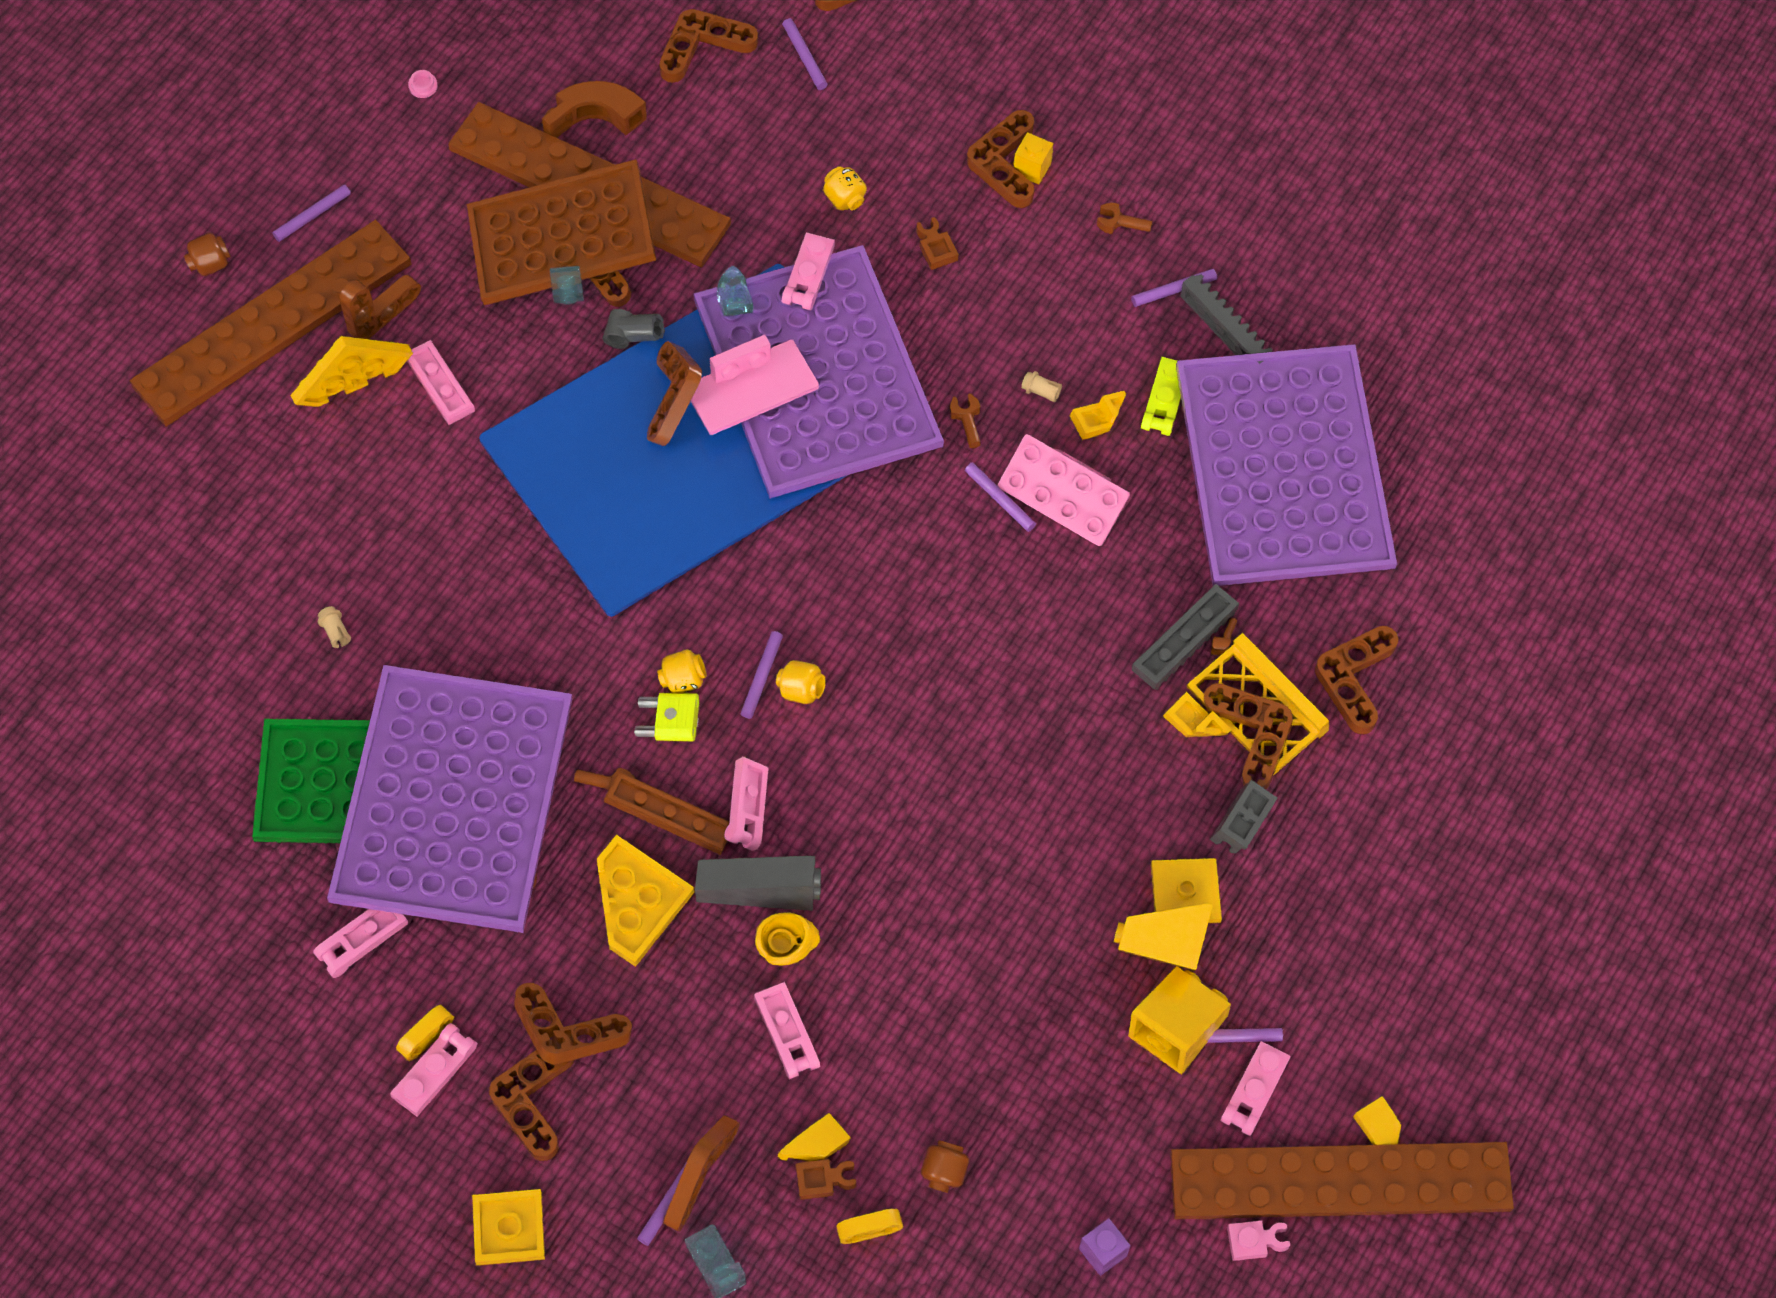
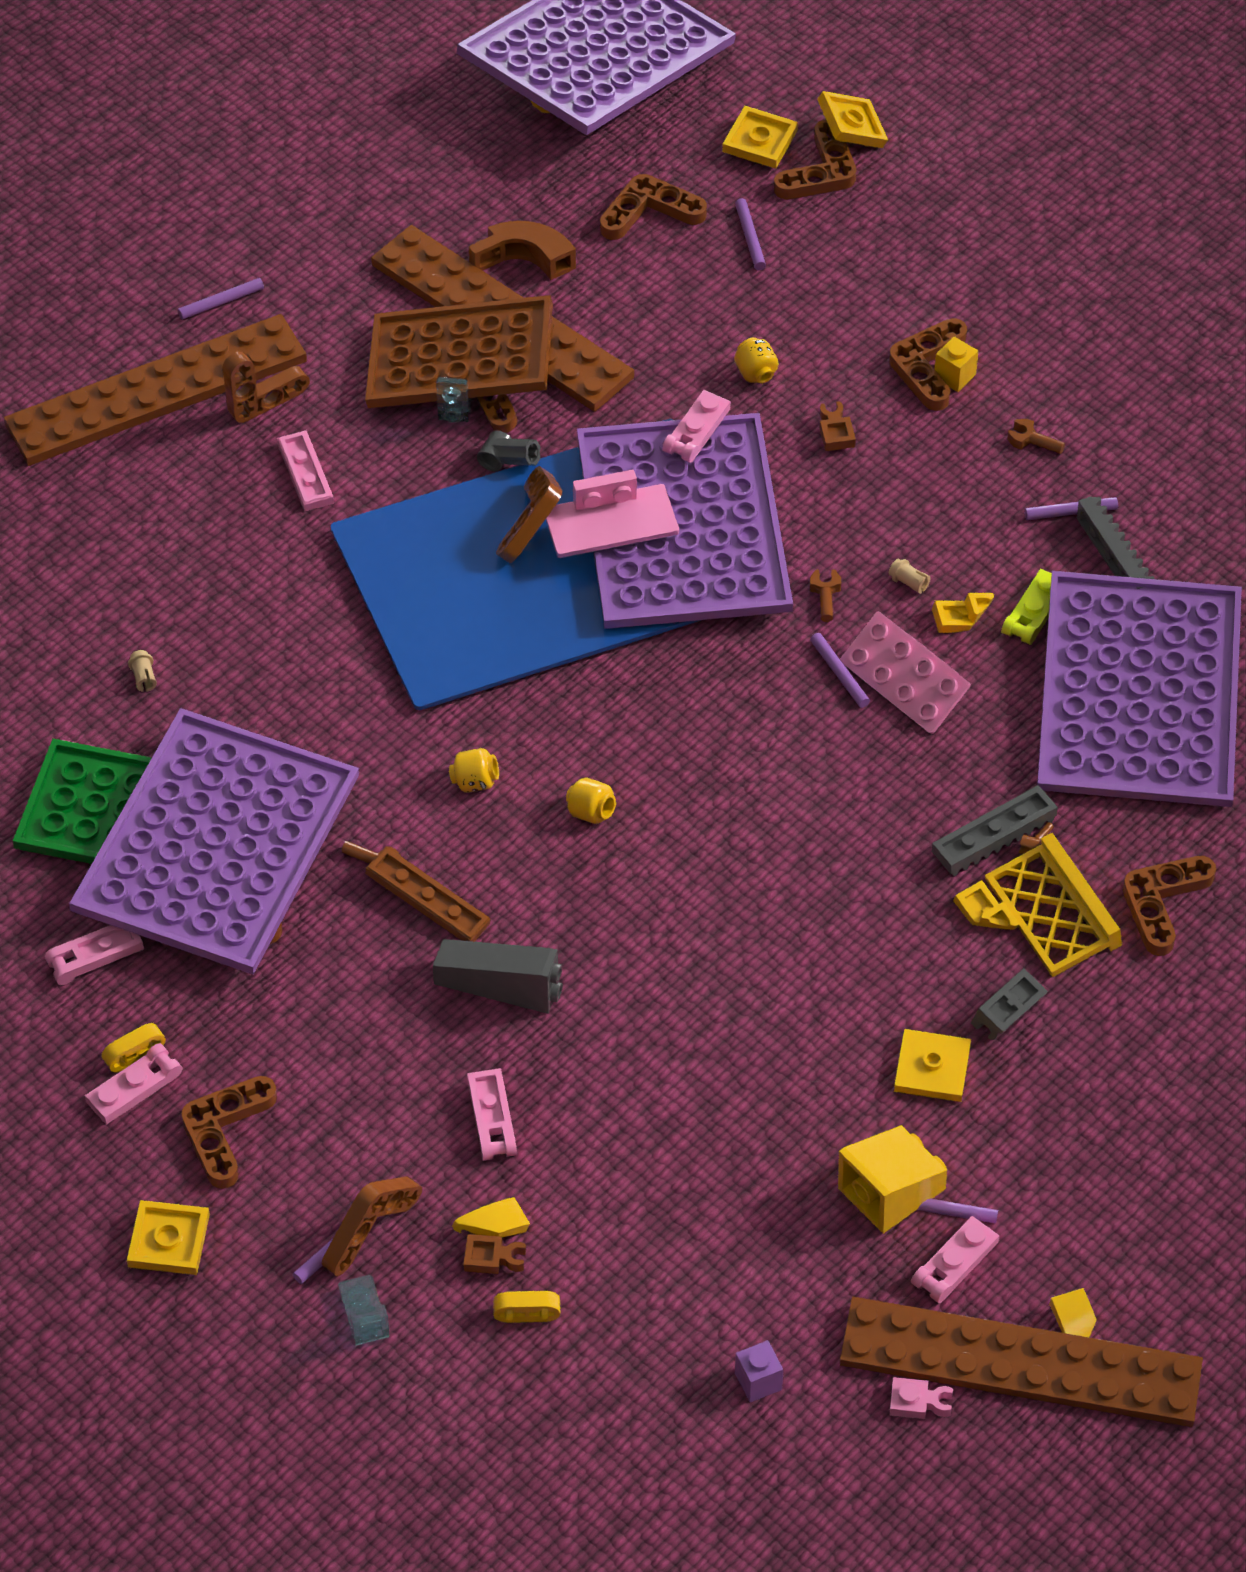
camera: 15 degrees right, 10 degrees down
dark orange head [183,232,231,276] -> none
yellow plate [290,336,413,407] -> none
bright pink plate [408,70,438,98] -> none
dark orange beam [514,983,632,1064] -> none
yellow plate [597,835,695,967] -> none
neon yellow piece [634,693,699,742] -> none
clear light blue plate [717,266,753,316] -> none
bright pink plate [724,757,768,851] -> none
medium lavender bar [740,631,783,719] -> none
yellow hair [755,912,821,966] -> none
dark orange head [921,1140,969,1193] -> none
yellow slope [1114,903,1213,971] -> none
dark orange beam [1204,683,1293,789] -> none

